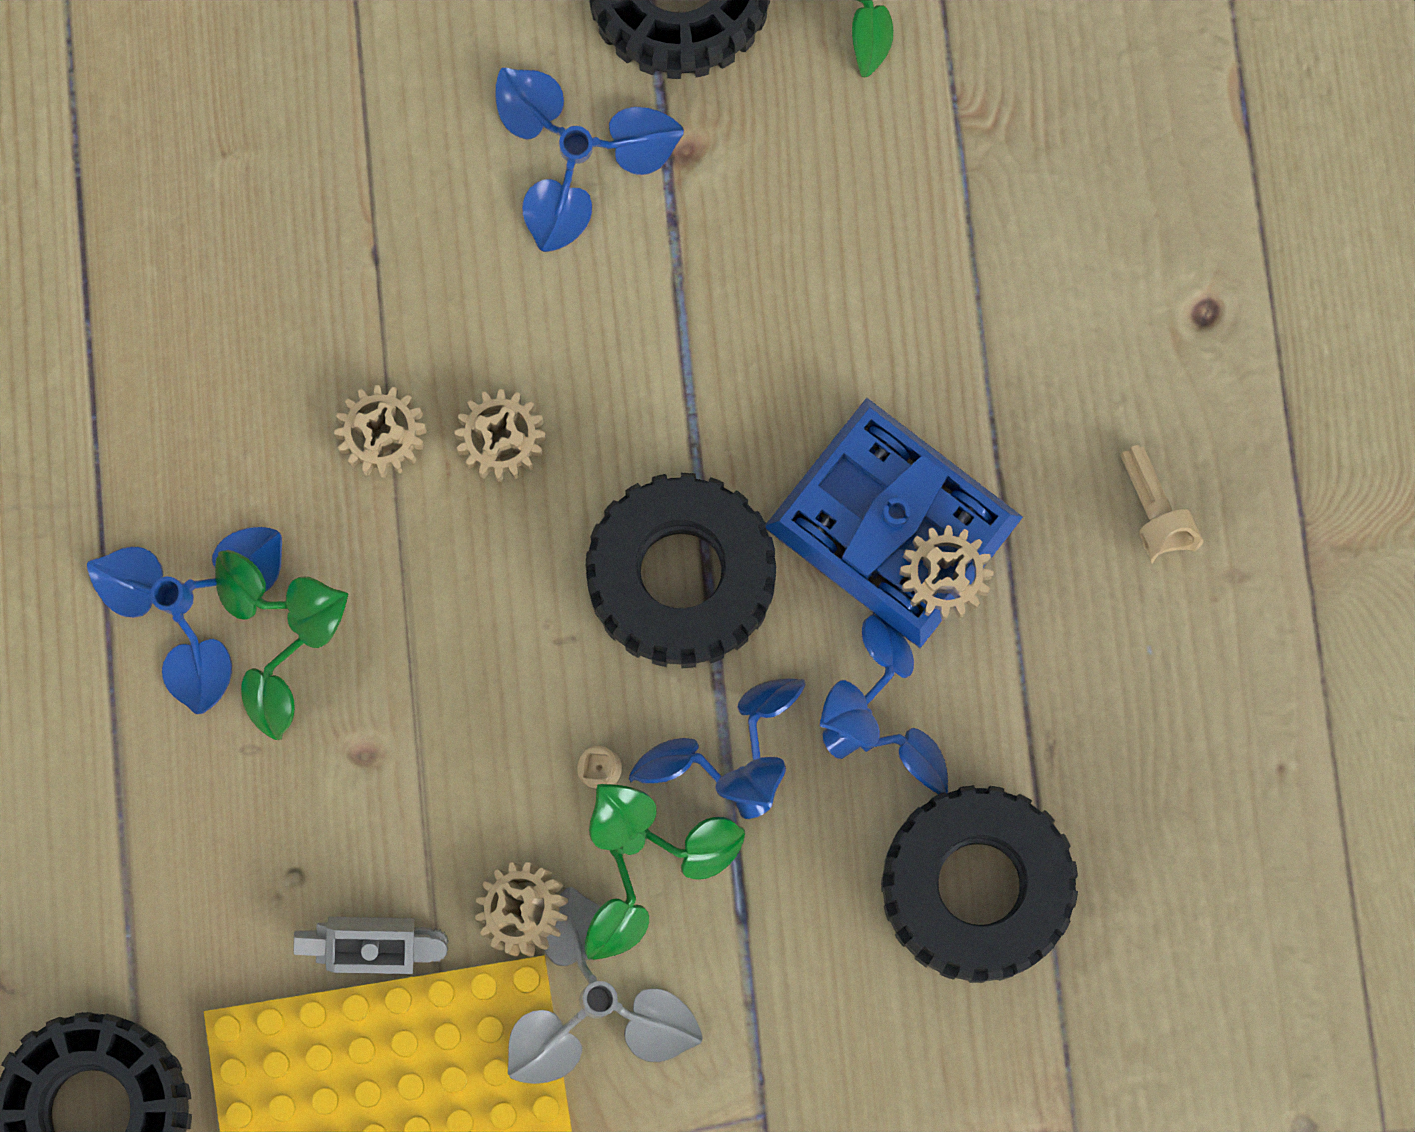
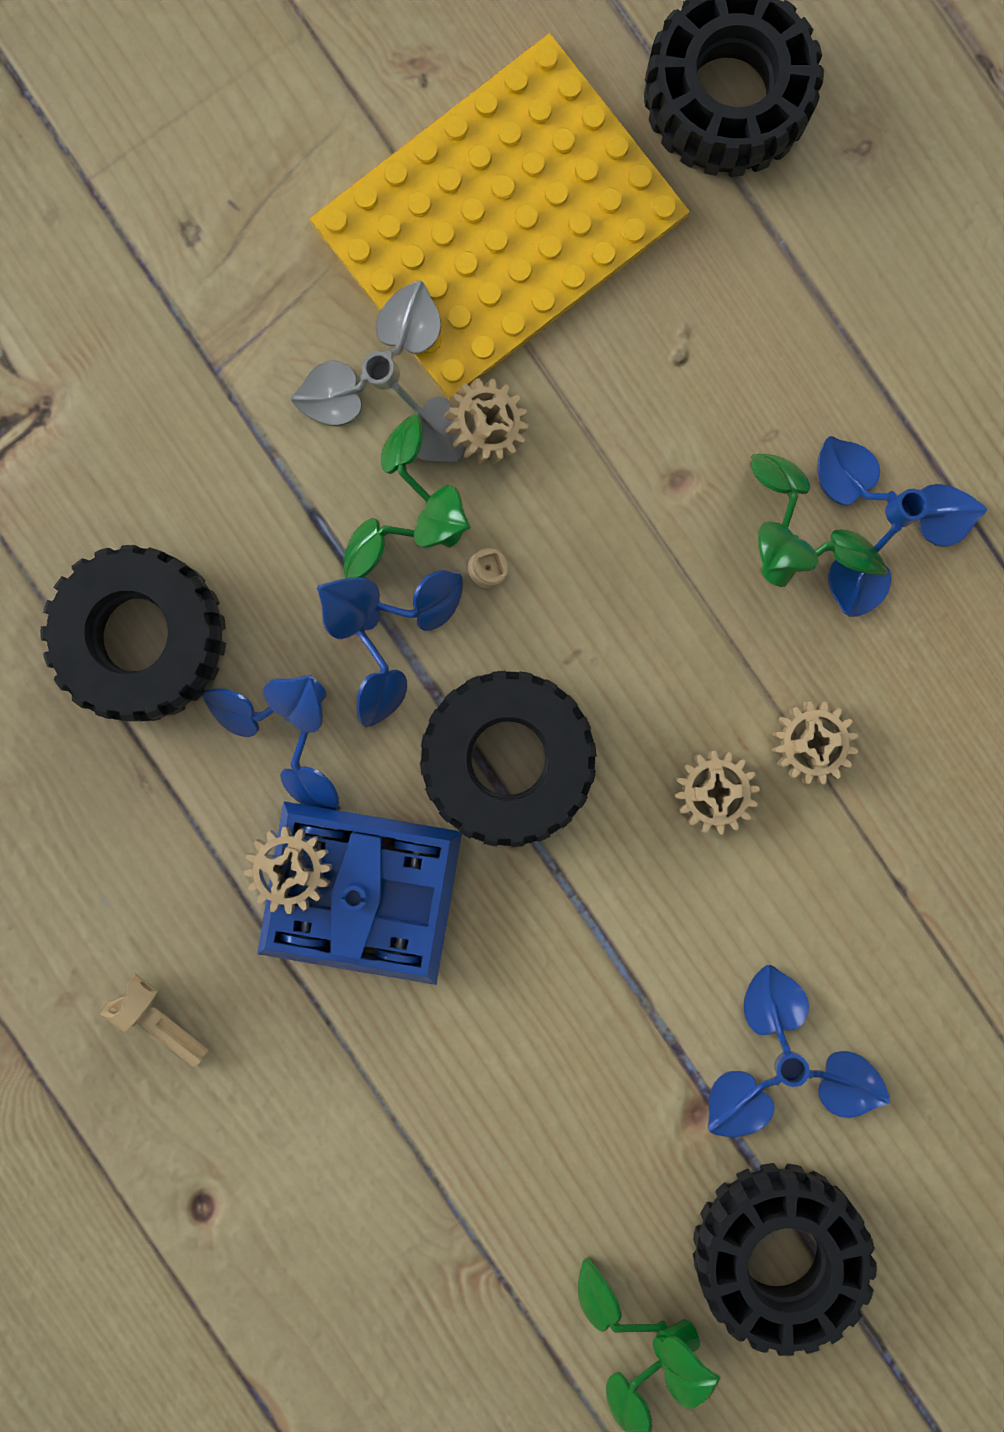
camera: 155 degrees right, 10 degrees up
light grey hinge [293,917,448,974] -> none

